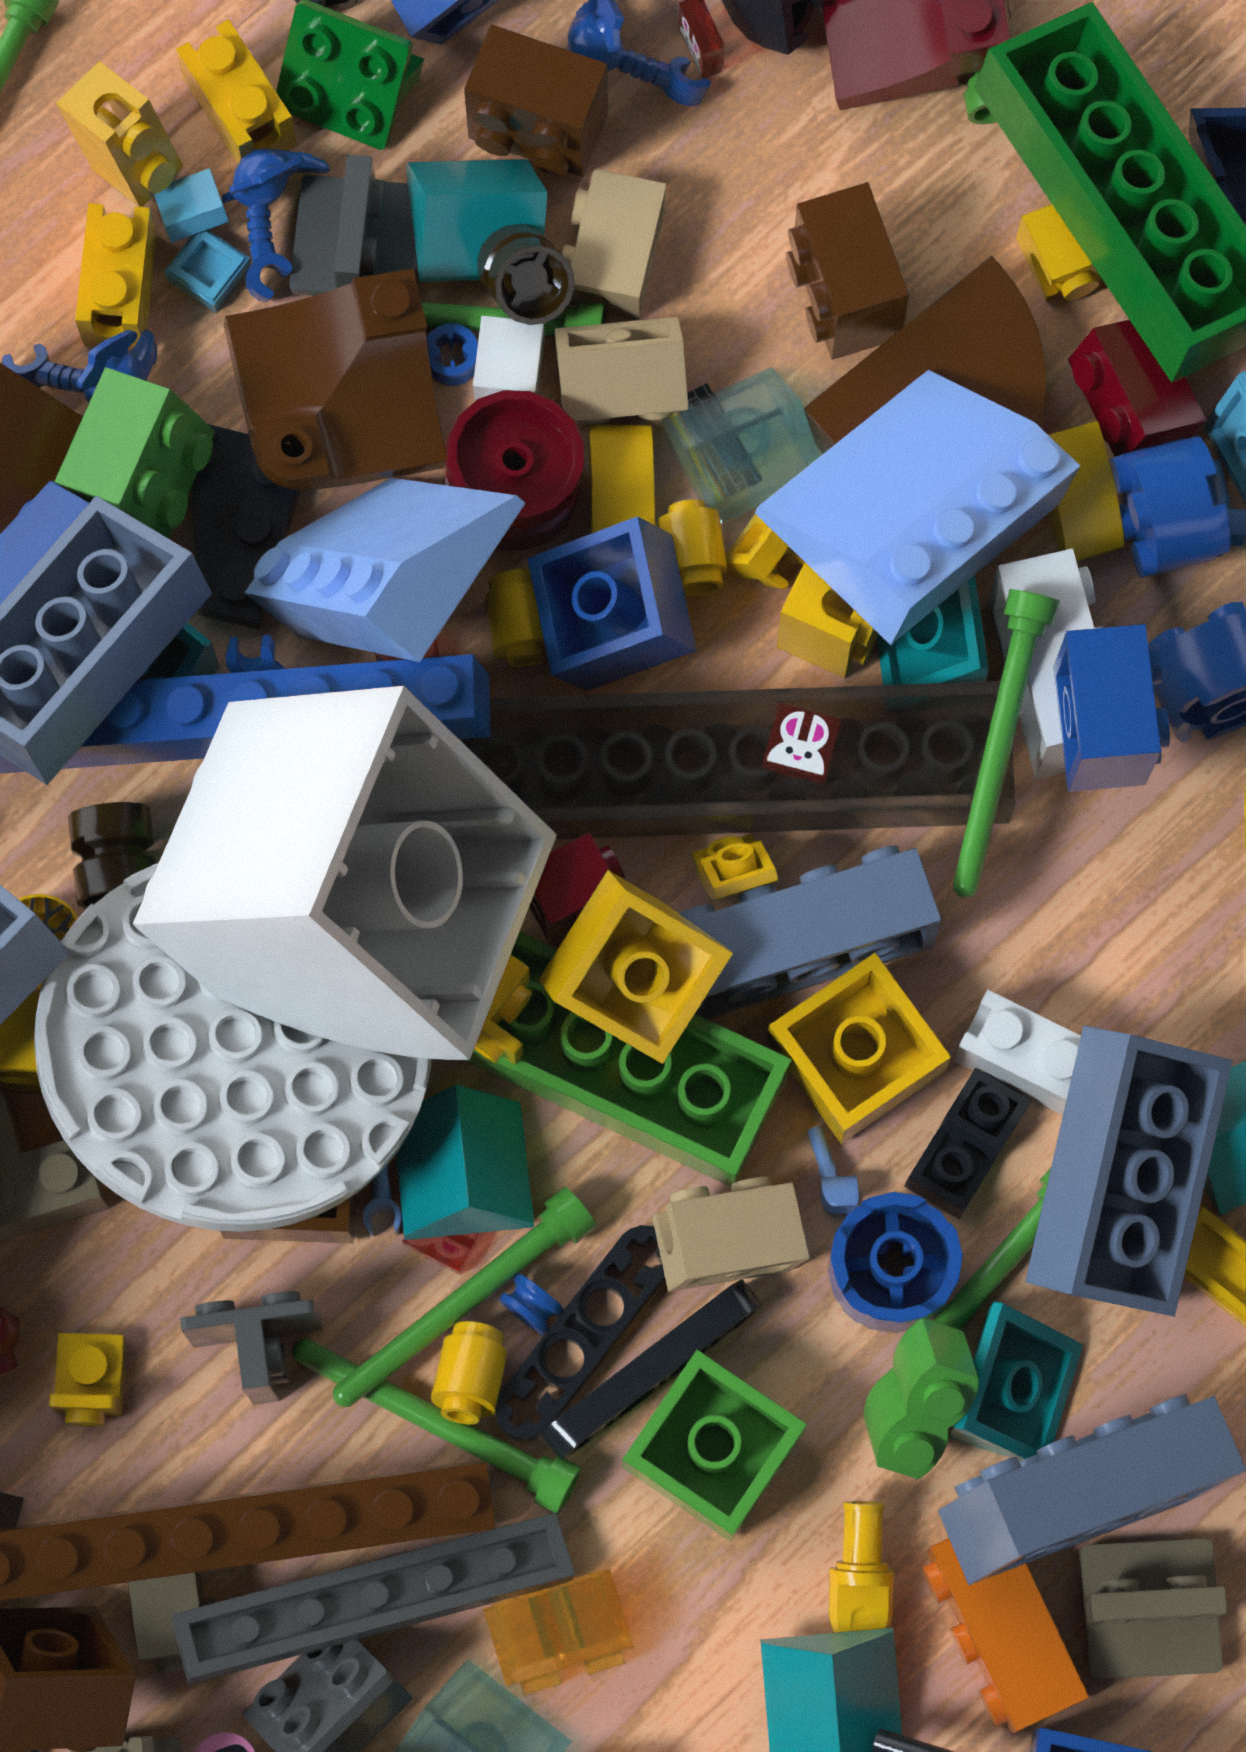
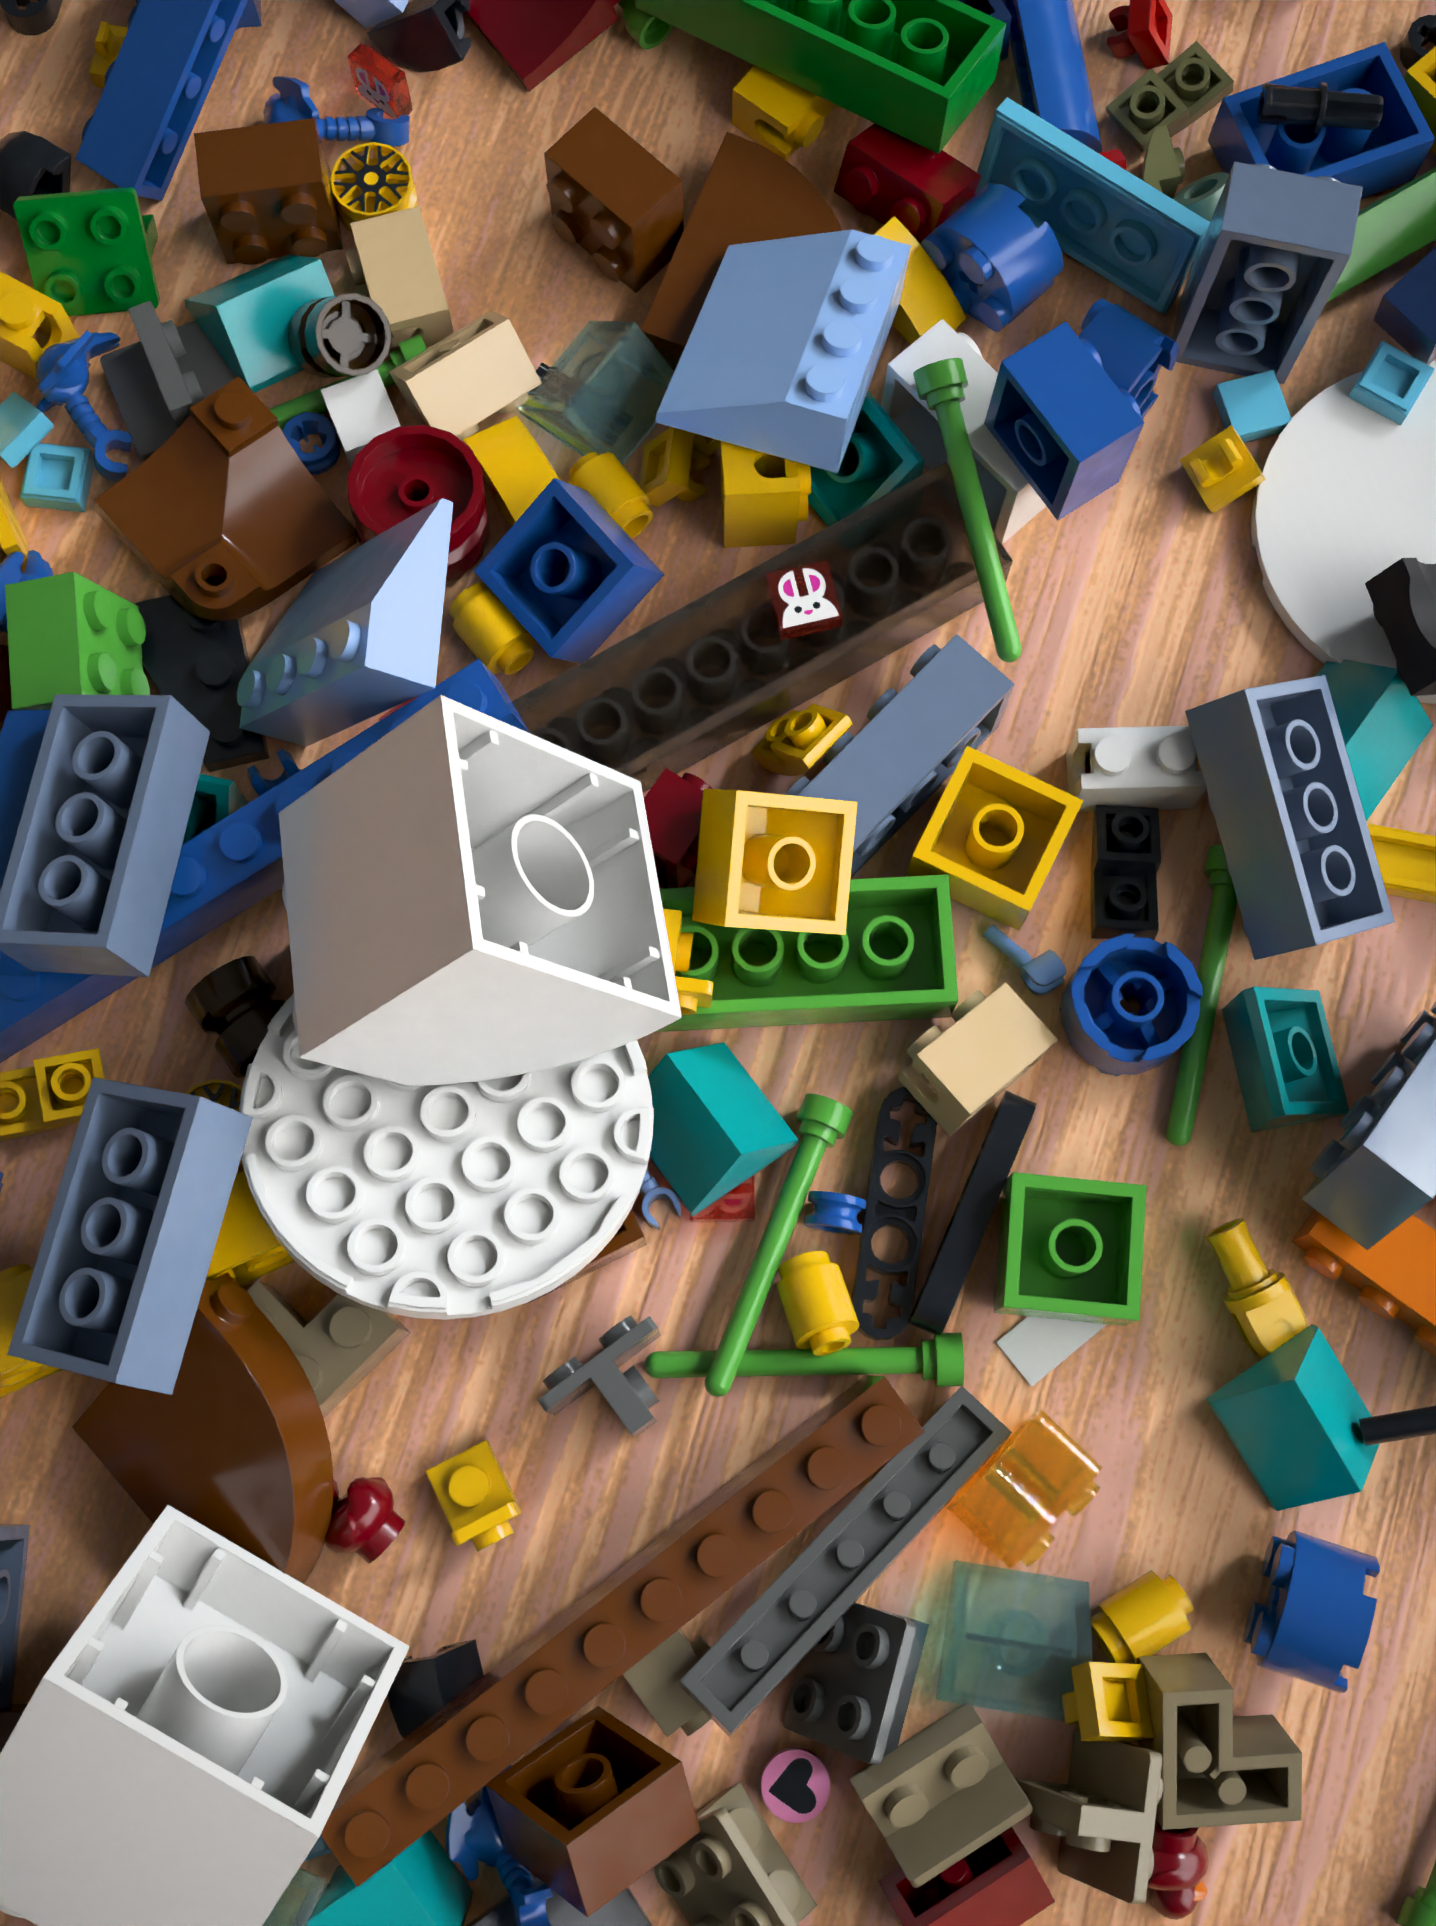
camera: 30 degrees left, 0 degrees up
bright green brick [864,1318,979,1479] -> none
none -> yellow wheel [330,142,419,233]
none -> white sticker [996,1316,1107,1386]

